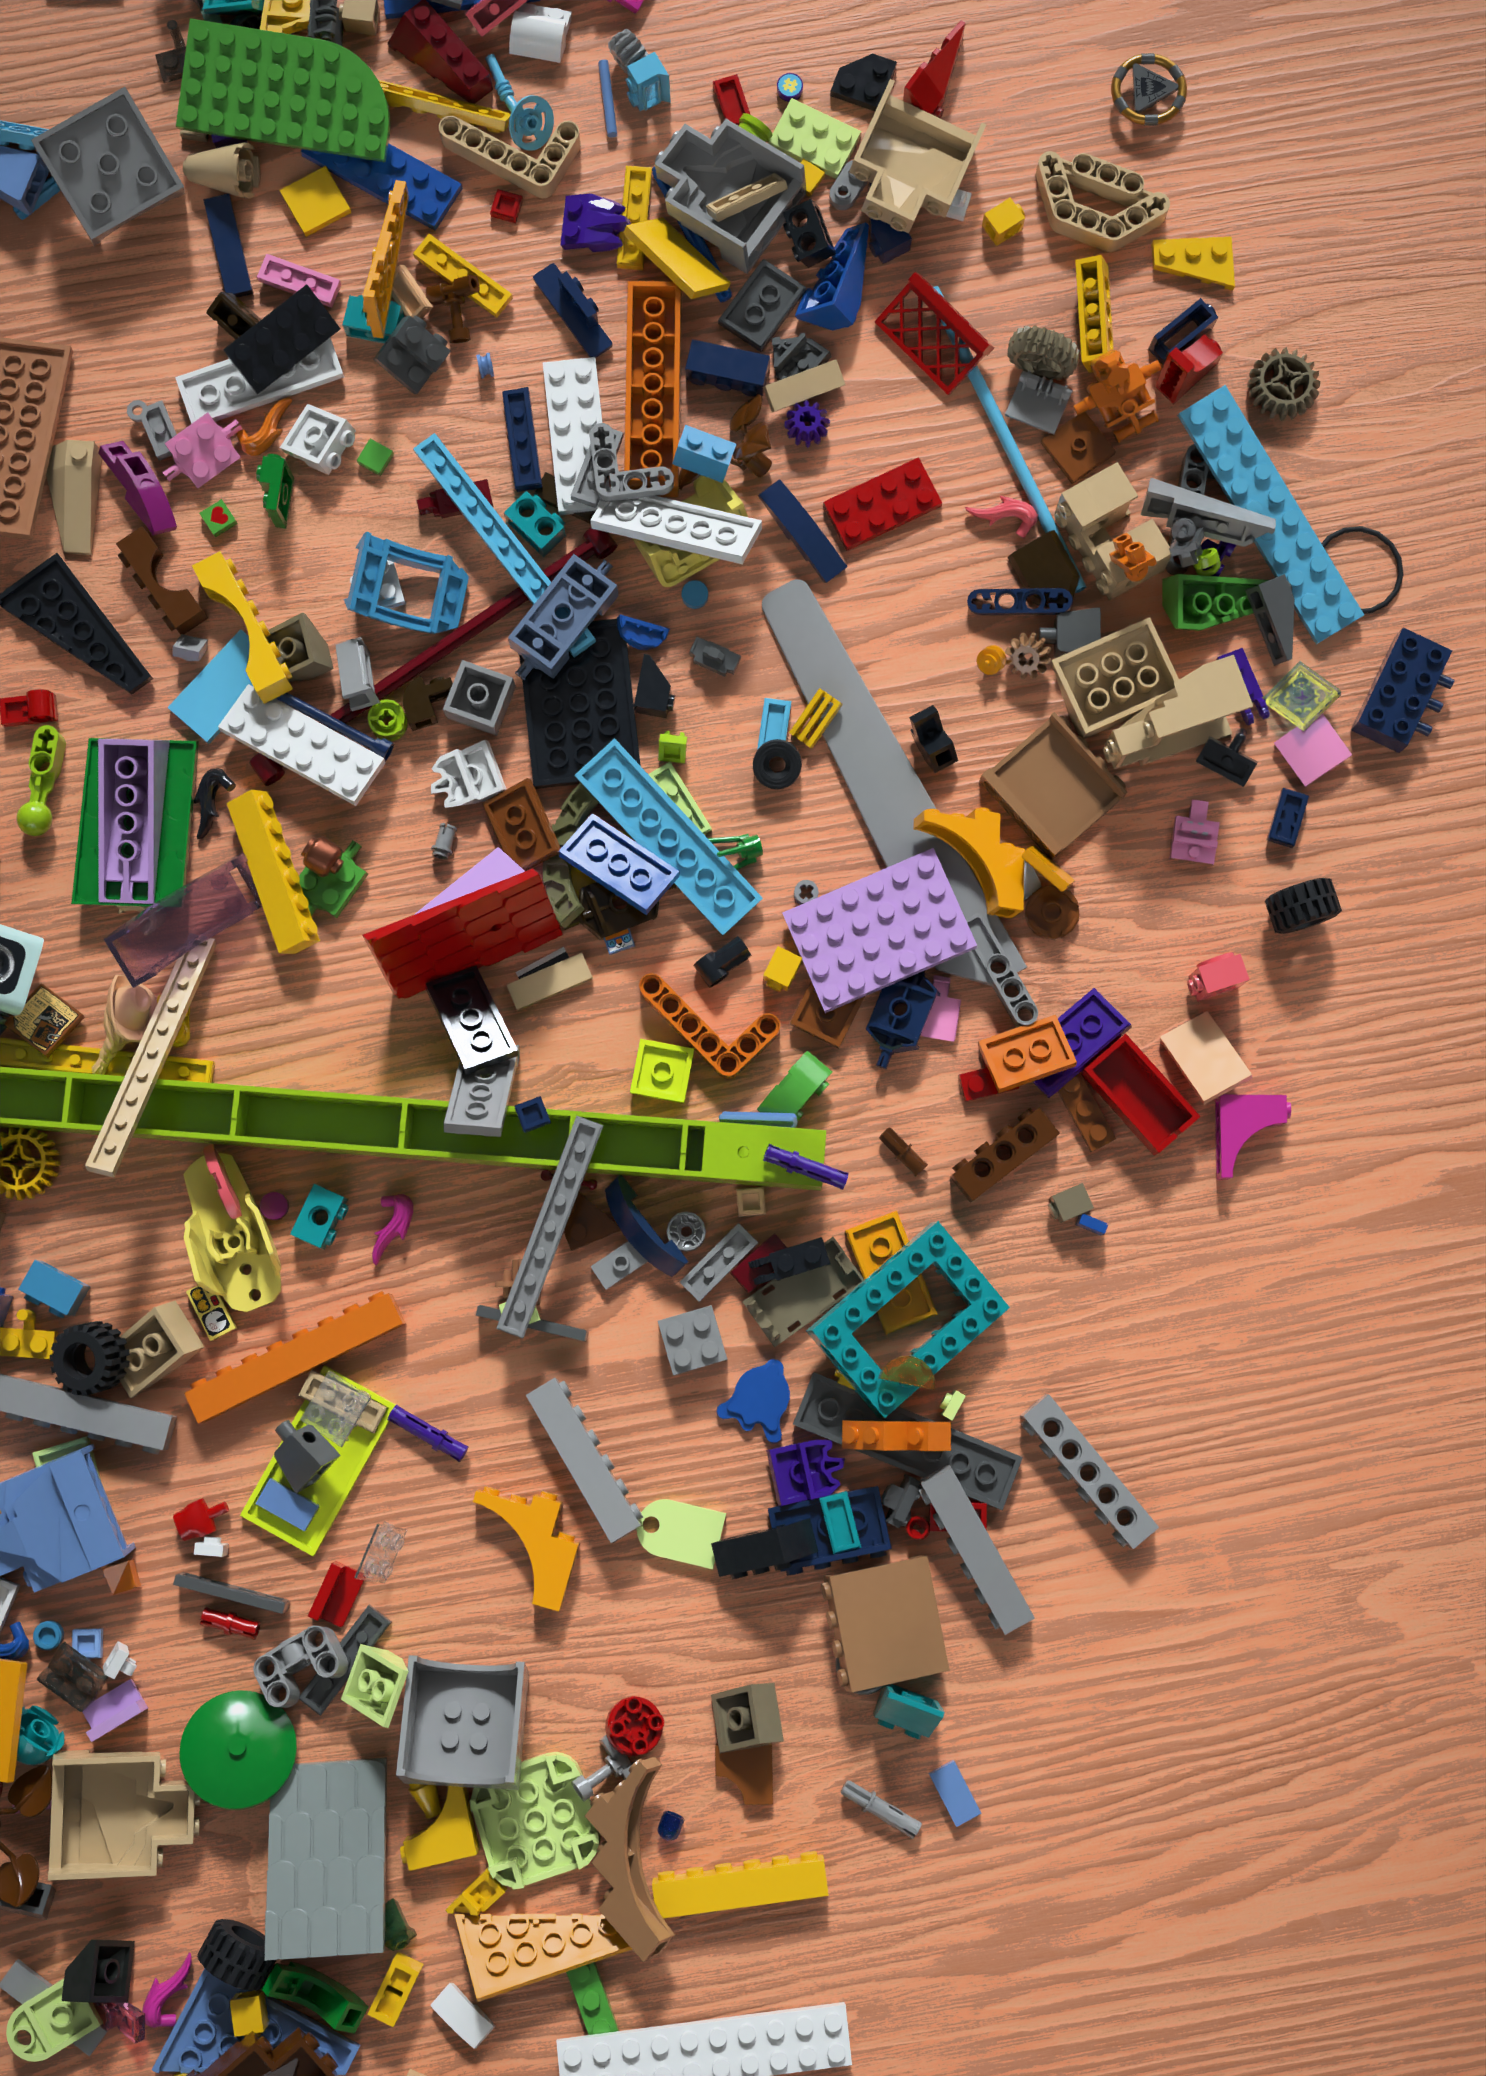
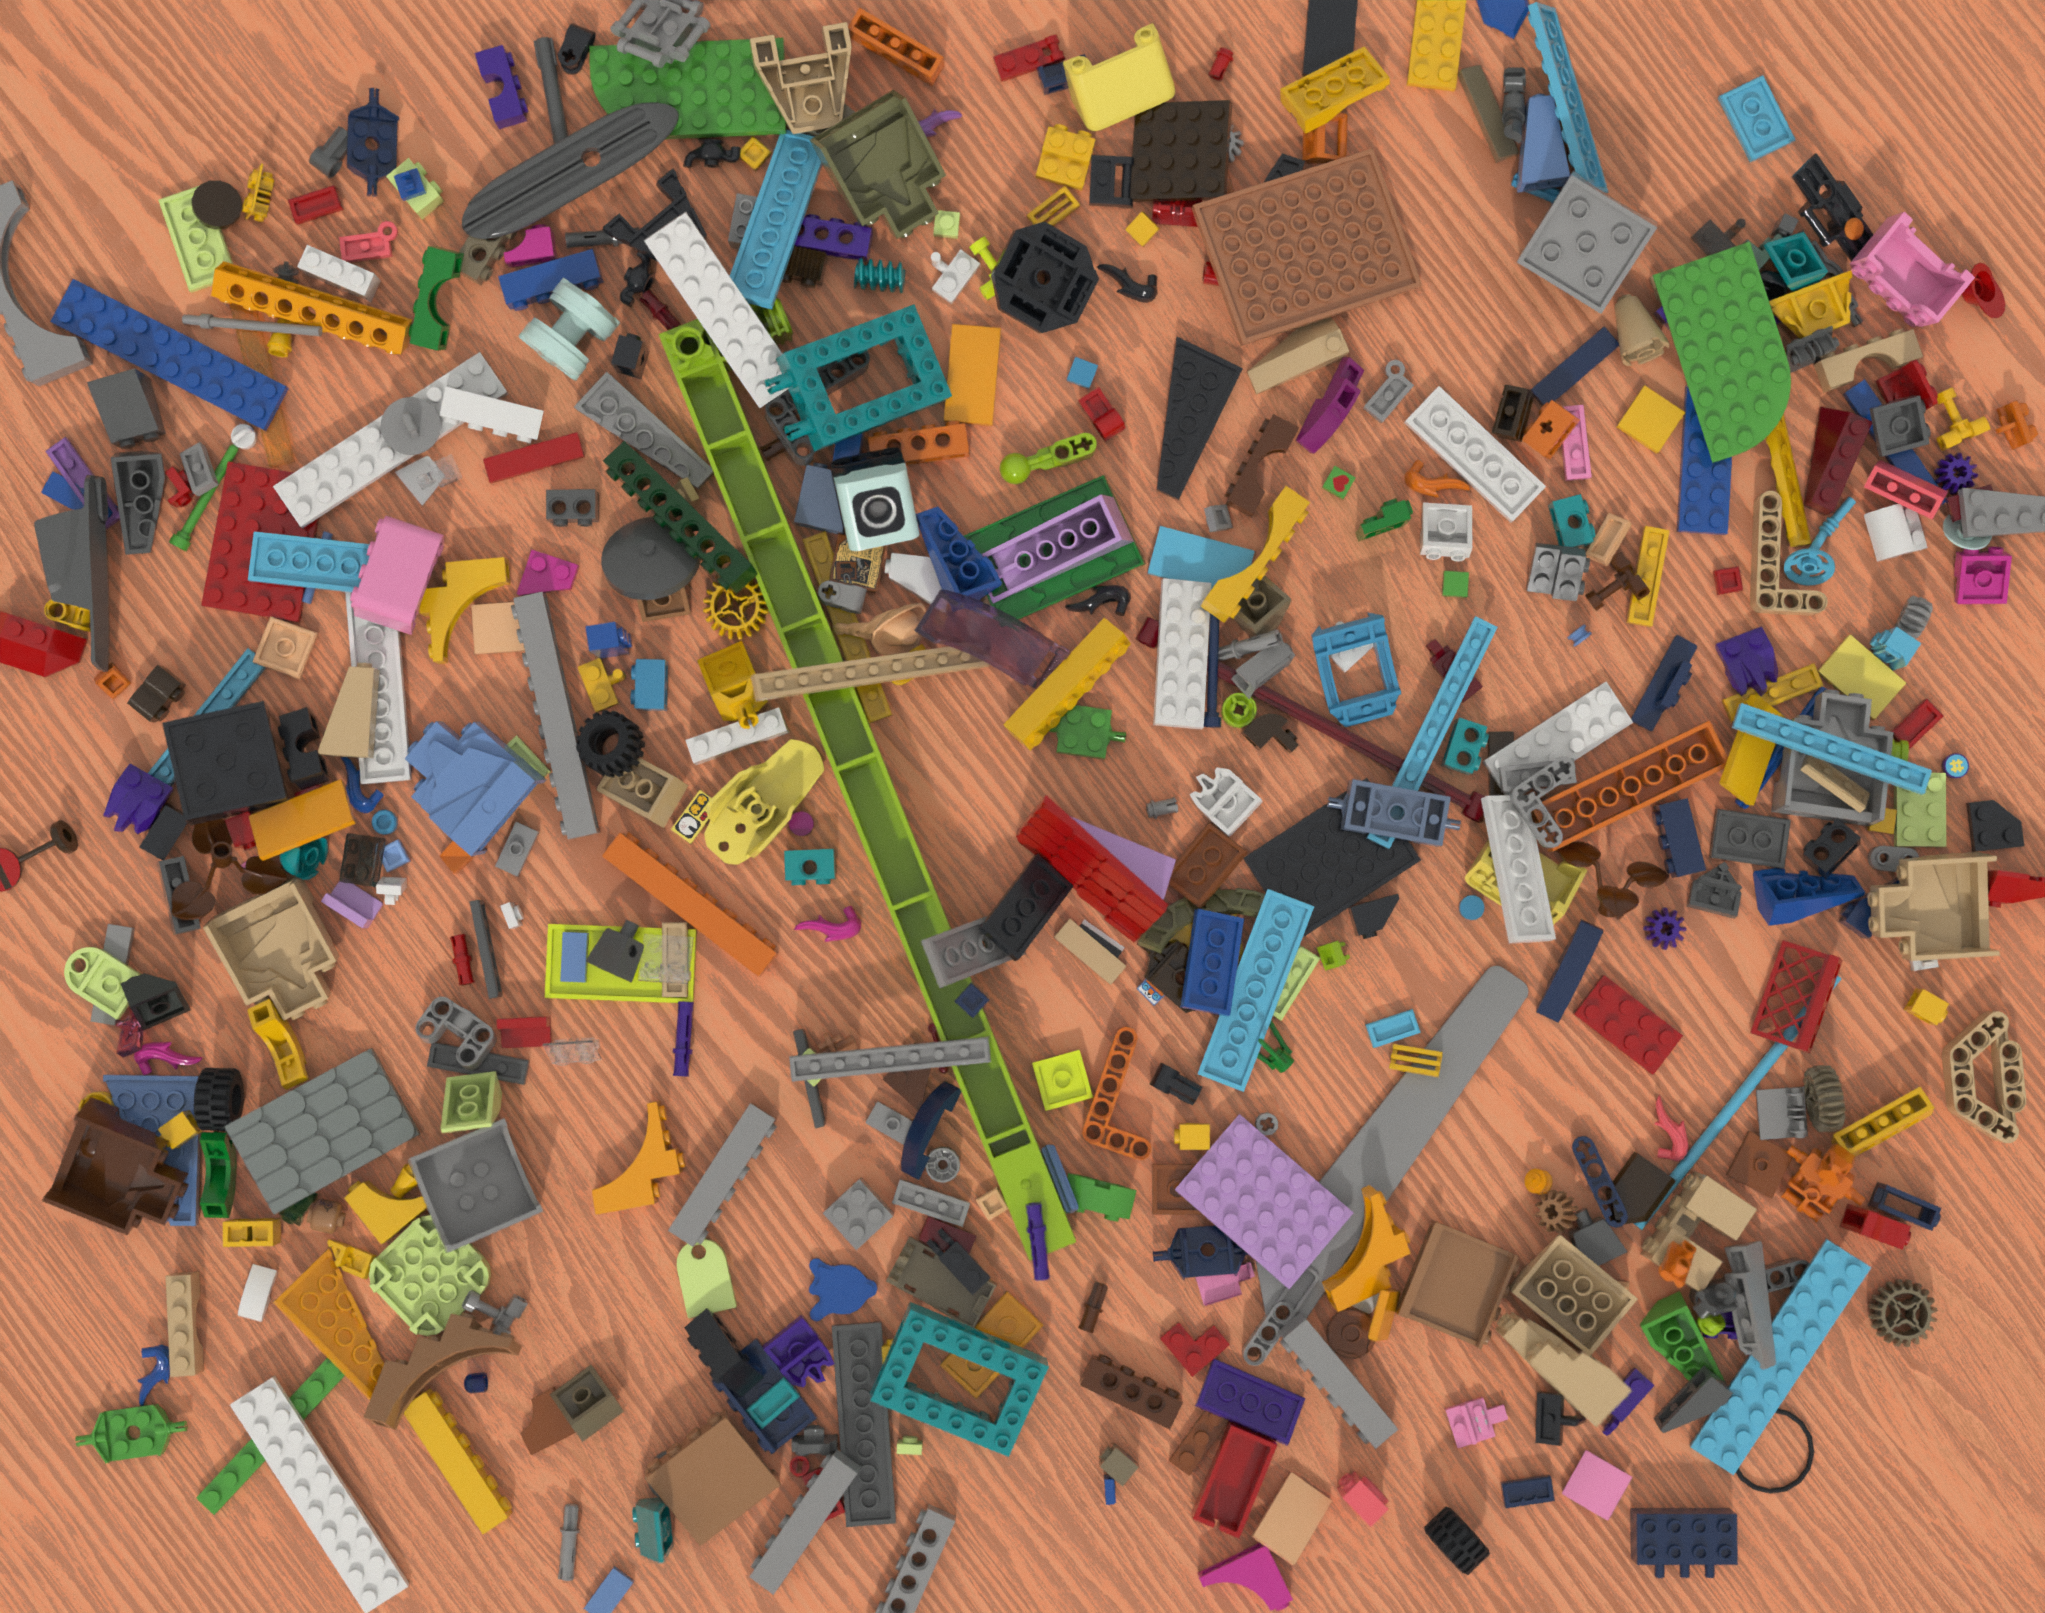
camera: 65 degrees right, 5 degrees up
bright pink plate [162,412,243,489] -> none
red piece [173,1498,229,1541] -> none
green dish [179,1690,297,1810] -> none
coral tile [203,1144,242,1219] -> none
black plate [222,284,341,394] -> none
copper head [301,836,344,877] -> none
light orange wing [363,180,409,338] -> none
light grey brick [443,660,516,736] -> none
dark blue tile [502,387,543,492] -> none
medium blue bar [598,60,617,138] -> none
red tile [605,1696,664,1756] -> none
blue tile [617,614,670,650] -> none
dark azure brick [672,425,736,483] -> none
dark grey piece [689,637,741,677] -> none
black tyre [753,739,802,789] -> none
tan tile [763,359,846,413] -> none
orange arch [842,1420,951,1451] -> none
clear orange tile [878,1356,935,1390] -> none
black brick [909,705,958,773] -> none
orange plate [978,1014,1077,1093] -> none
yellow wing [1151,237,1235,291] -> none
clear light blue tile [1263,661,1341,732] -> none
none -> yellow arch [247,999,309,1090]
none -> medium nougat head [307,1199,346,1234]
none -> light grey plate [495,822,539,877]
none -> white arch [685,707,789,765]
none -> yellow plate [697,641,768,729]
none -> light grey piece [818,581,867,614]
none -> white slope [885,553,947,611]
none -> blue wedge [916,507,1002,611]
none -> light grey axle [1218,629,1283,661]
none -> light grey brick [1278,1313,1399,1449]
none -> orange brick [1522,400,1580,460]
none -> medium azure plate [1731,703,1932,795]
none -> light yellow tile [1817,634,1906,720]

